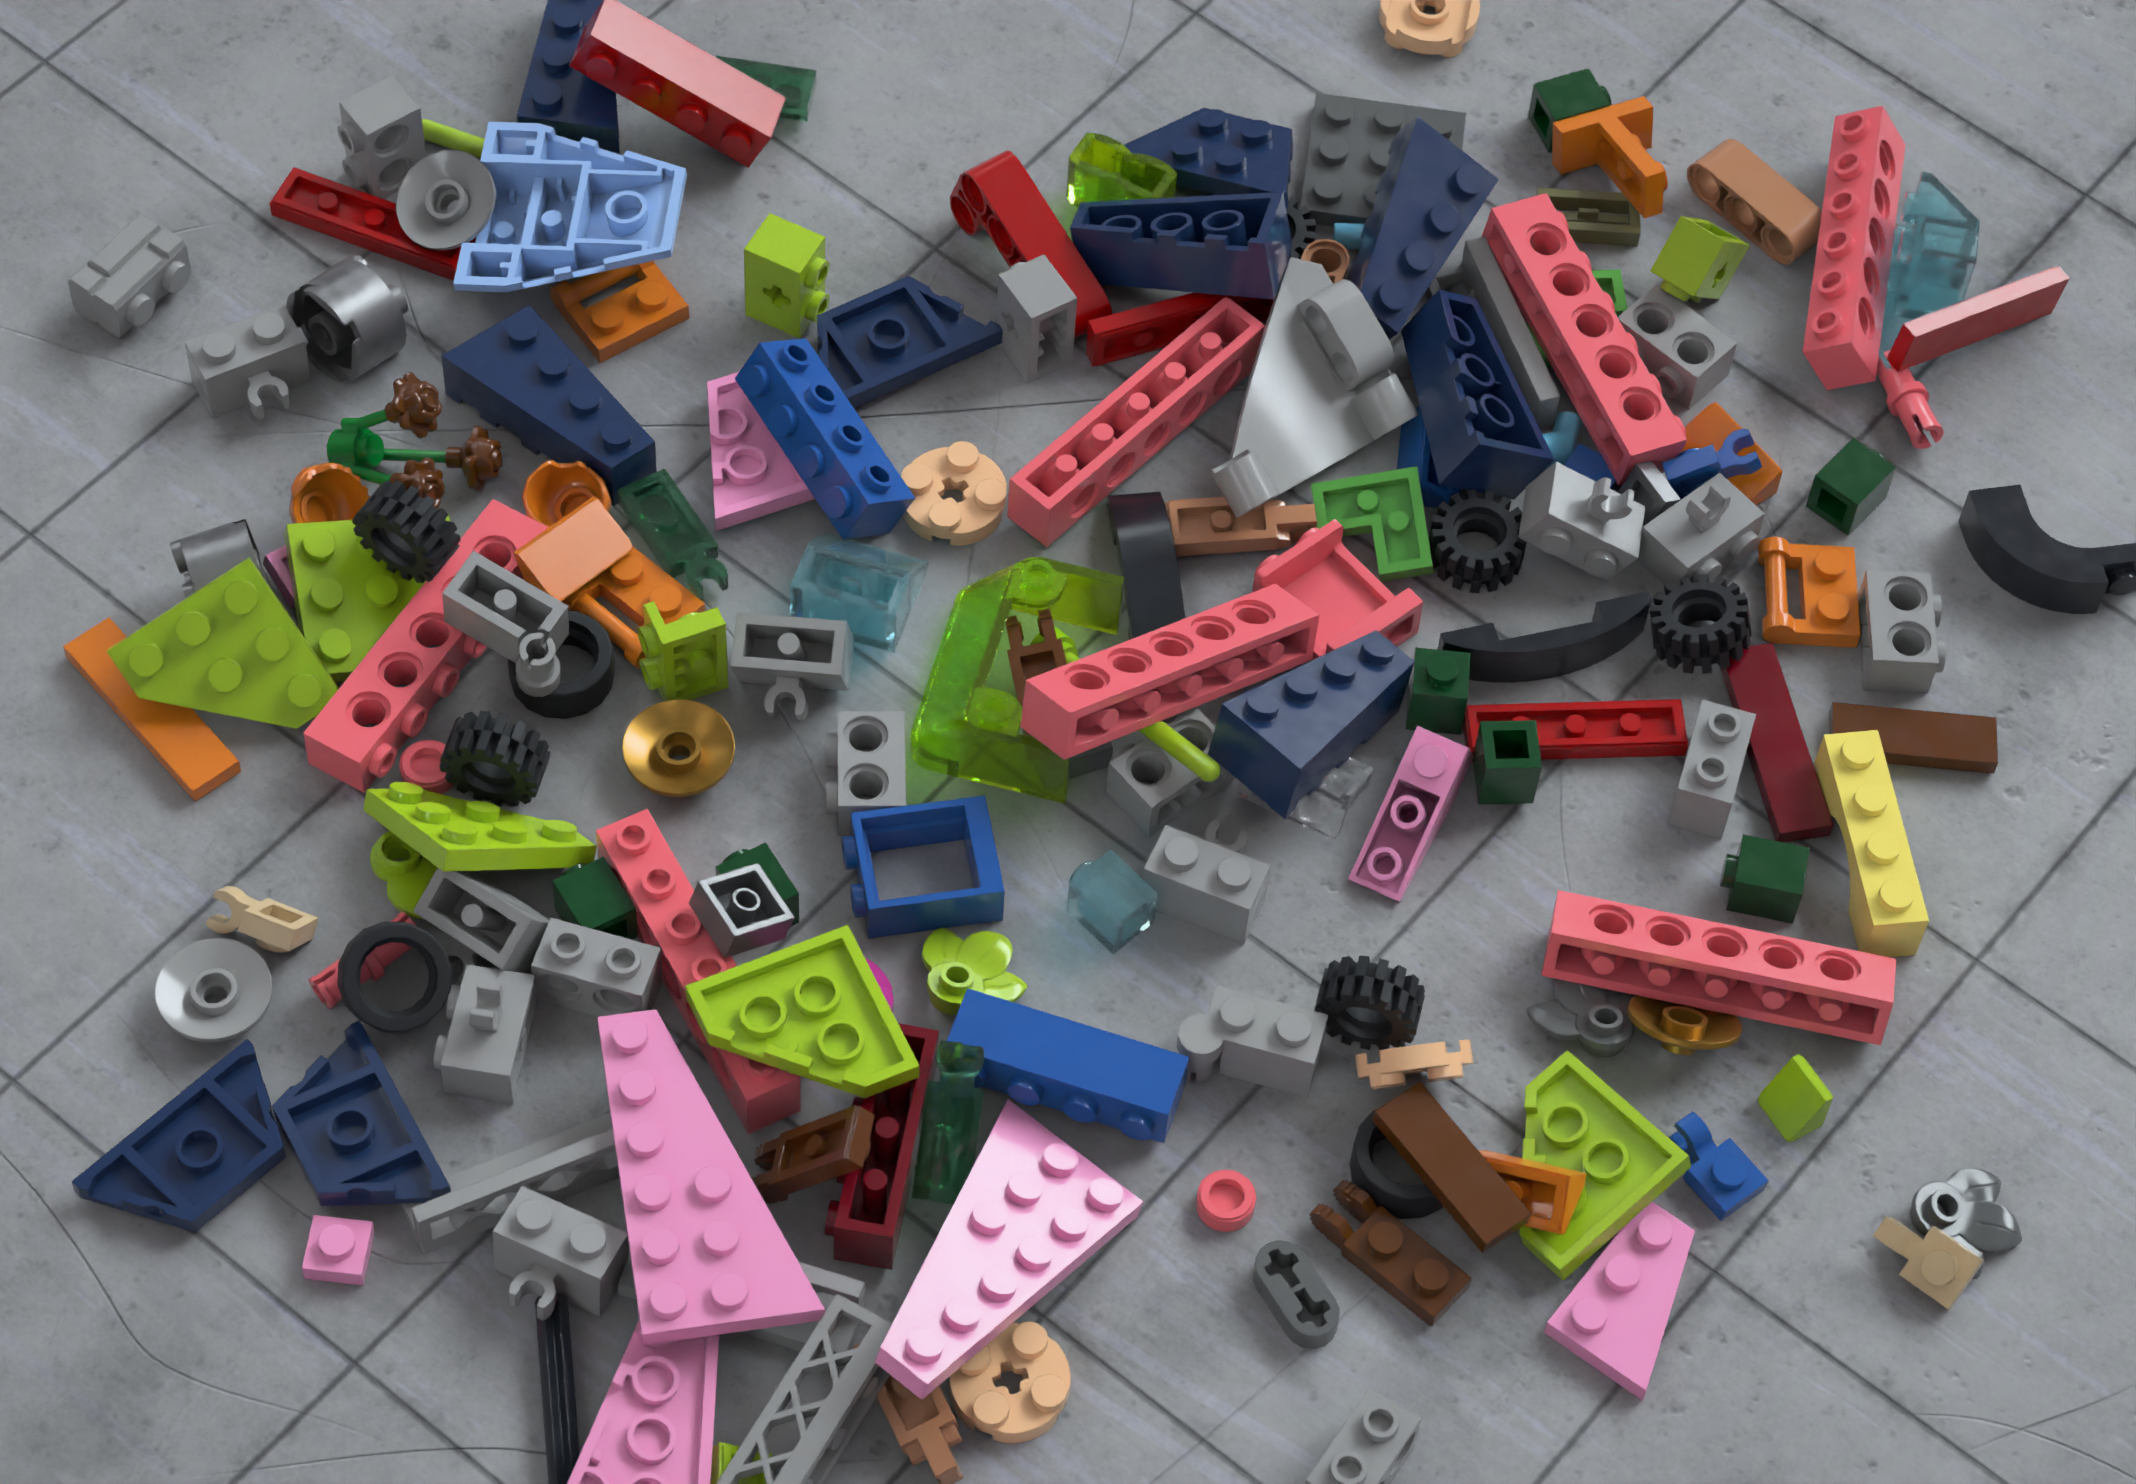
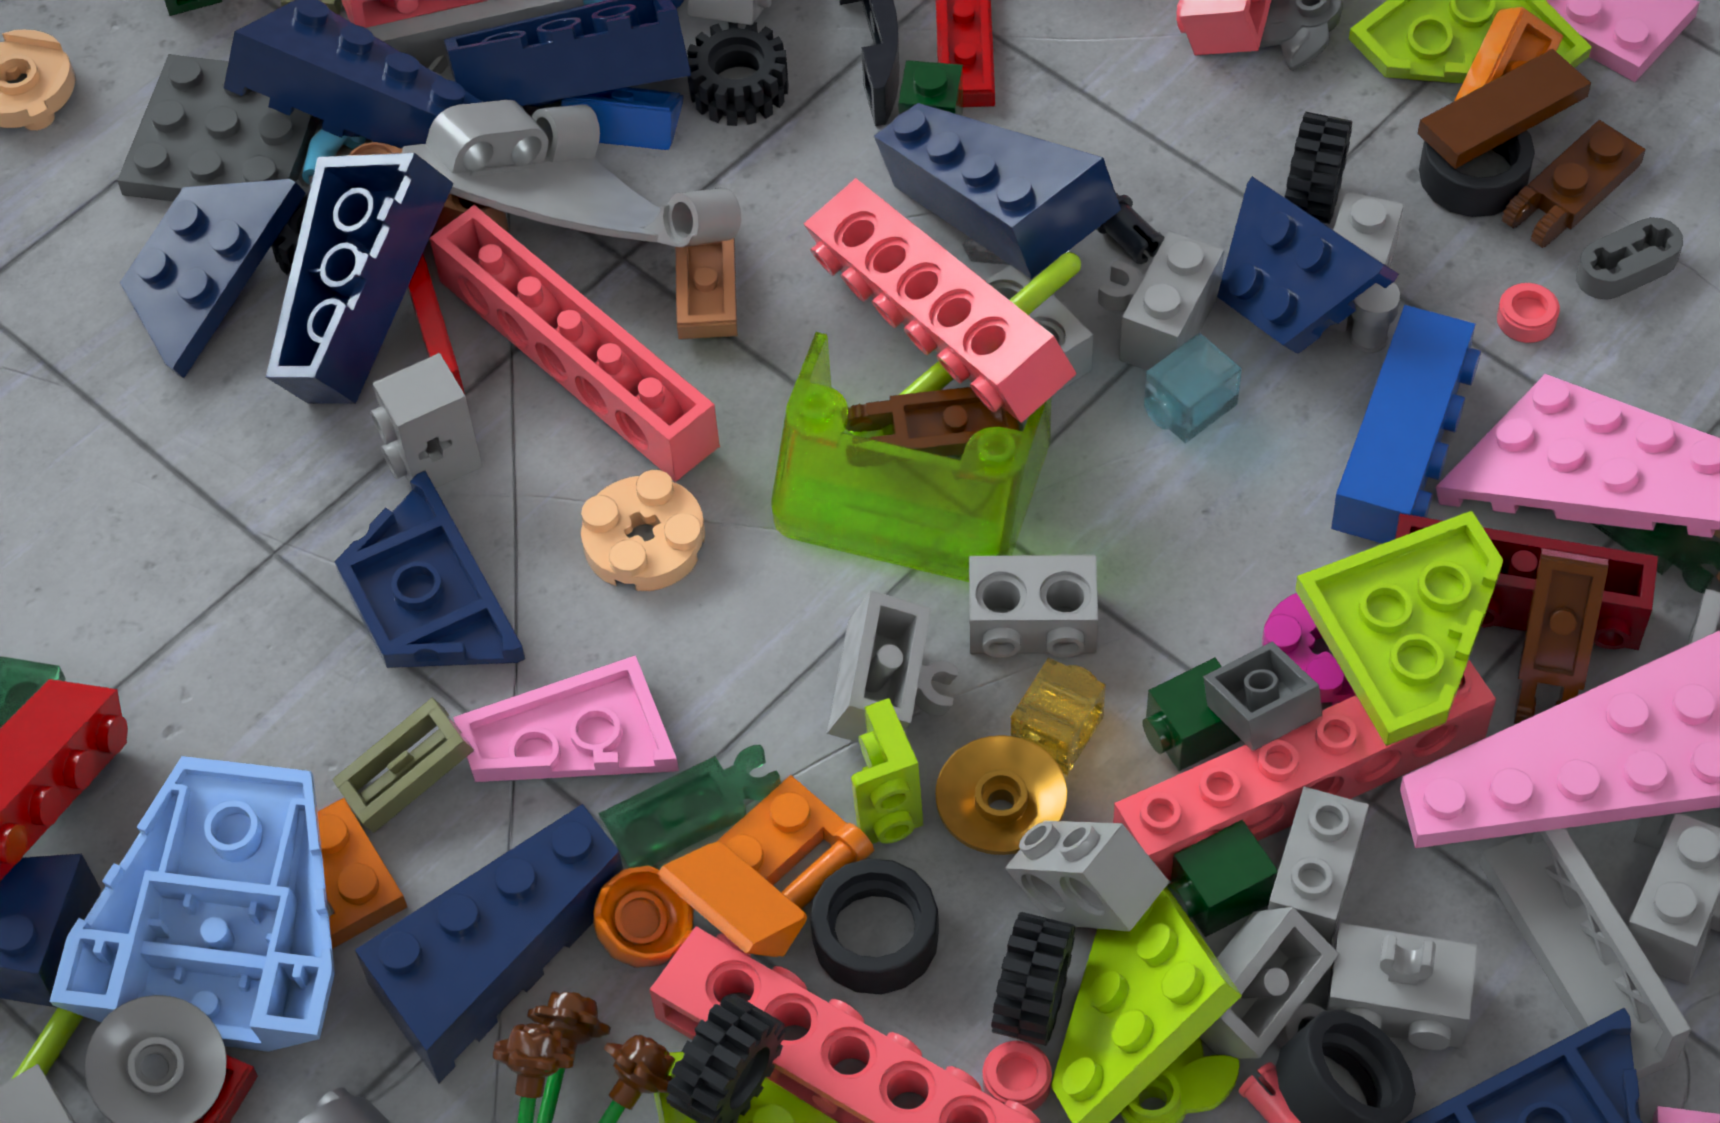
camera: 80 degrees left, 0 degrees up
light grey hinge [442,550,569,697] -> none
blue brick [735,338,915,540] -> none
lime brick [744,213,830,339] -> none
clear light blue slope [790,533,929,653] -> none
blue window [841,795,1005,939] -> none
clear green plate [912,1041,985,1205] -> none
lime plate [921,928,1027,1015] -> none
red beam [950,150,1112,339] -> none
clear neon green brick [1066,133,1177,208] -> none
black slope [1107,492,1185,640] -> none
coral panel [1252,519,1423,661] -> none
bright green plate [1311,466,1434,582] -> none
bright pink slope [1348,726,1474,902] -> none
light nougat plate [1355,1040,1474,1090] -> none
dark green brick [1473,720,1542,804] -> none
none -> olive tile [332,697,474,833]
none -> light grey brick [1005,820,1169,931]
none -> clear yellow brick [1011,657,1106,776]
none -> black pin [1096,192,1164,264]
none -> dark blue wing [1217,176,1399,354]

